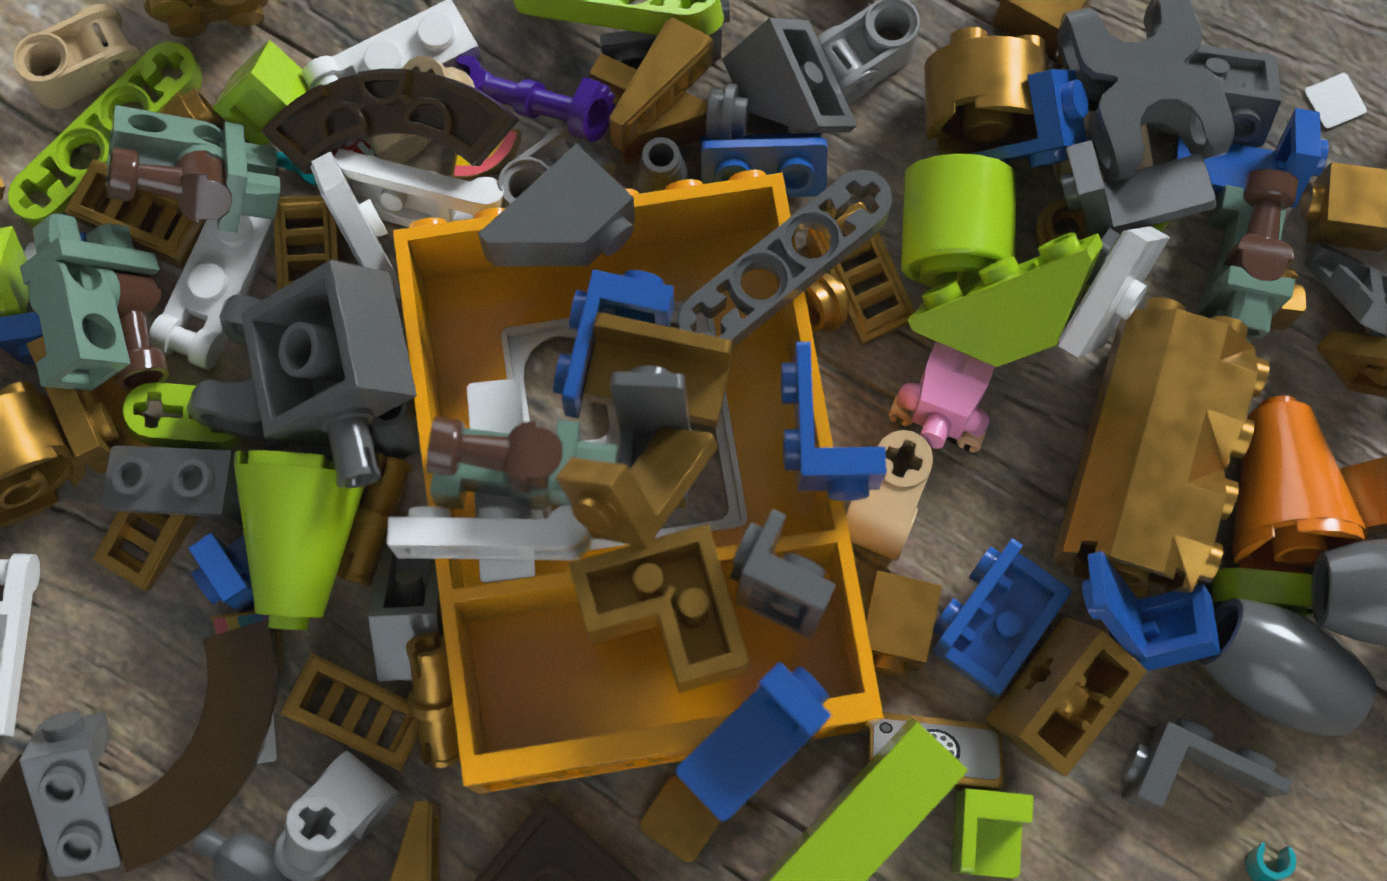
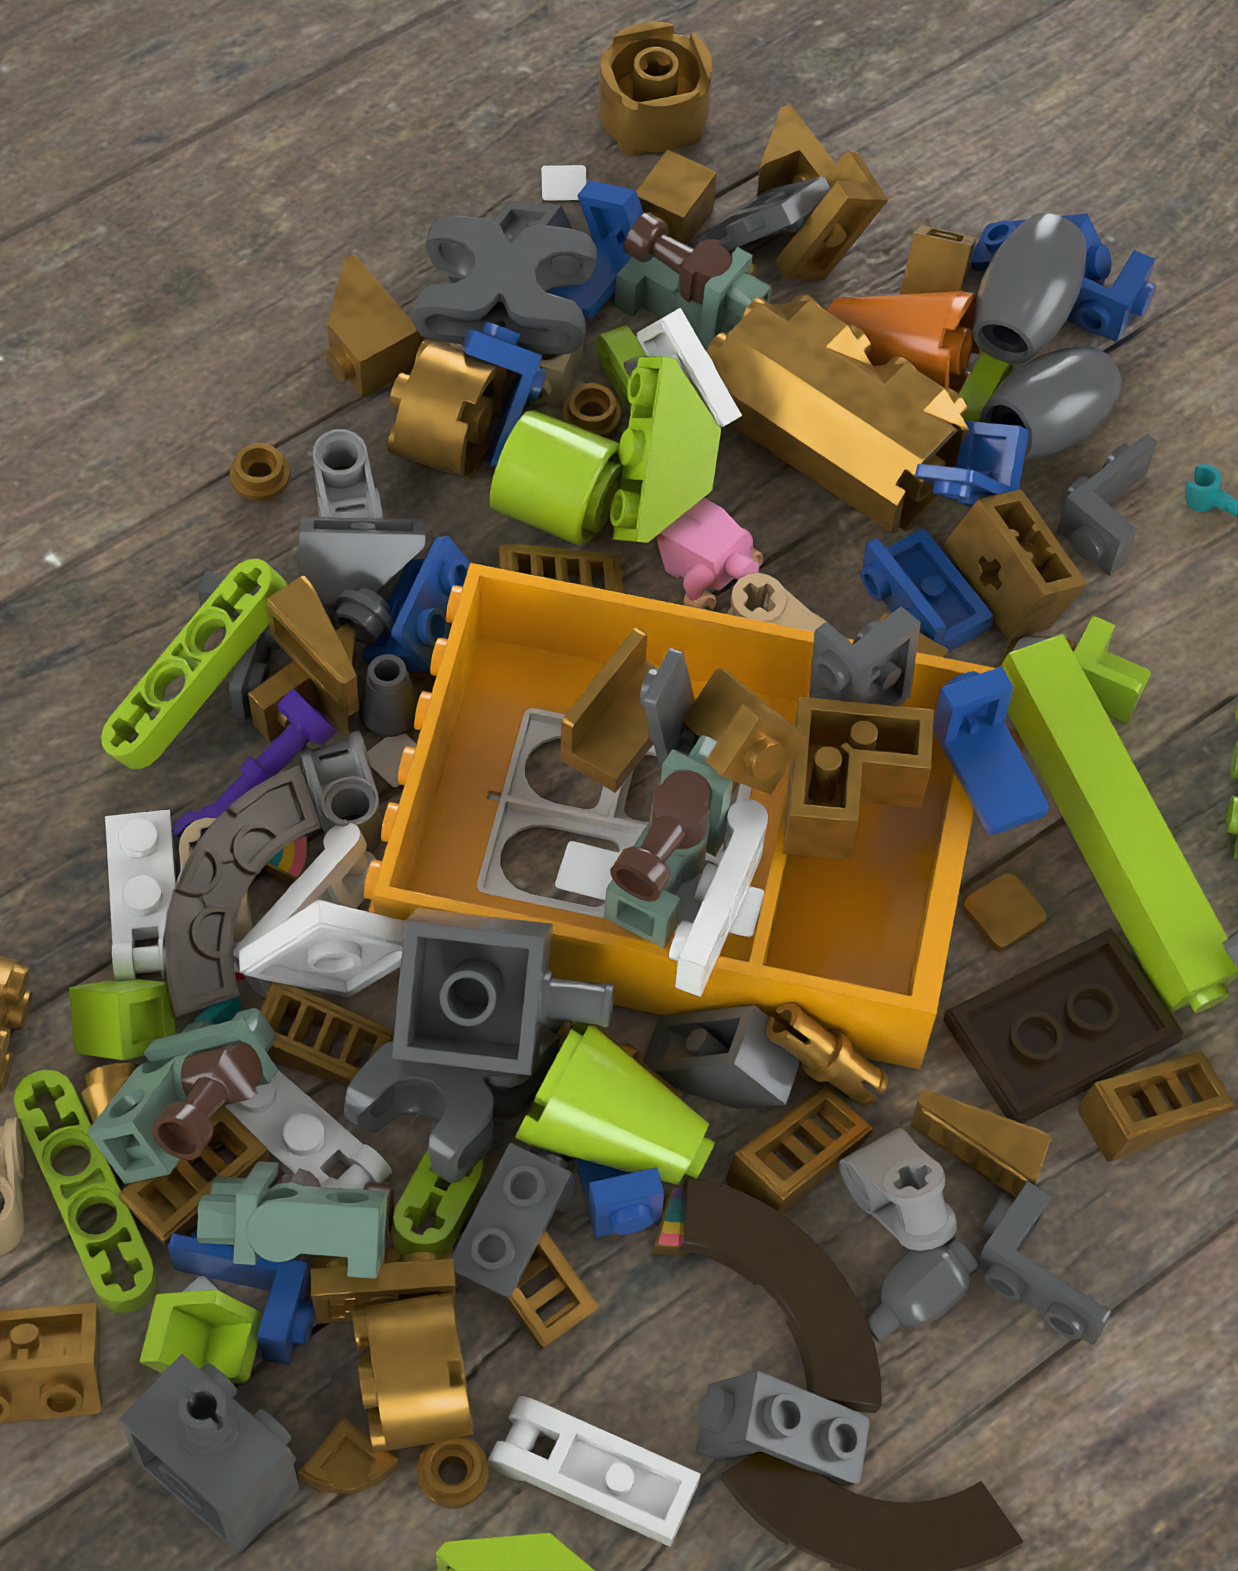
camera: 70 degrees left, 15 degrees down
dark grey slope [478,144,635,266] -> none
blue bracket [553,270,674,419] -> none
dark grey beam [678,169,893,349] -> none
blue bracket [781,342,887,501] -> none
dark grey bracket [1060,140,1216,239] -> none

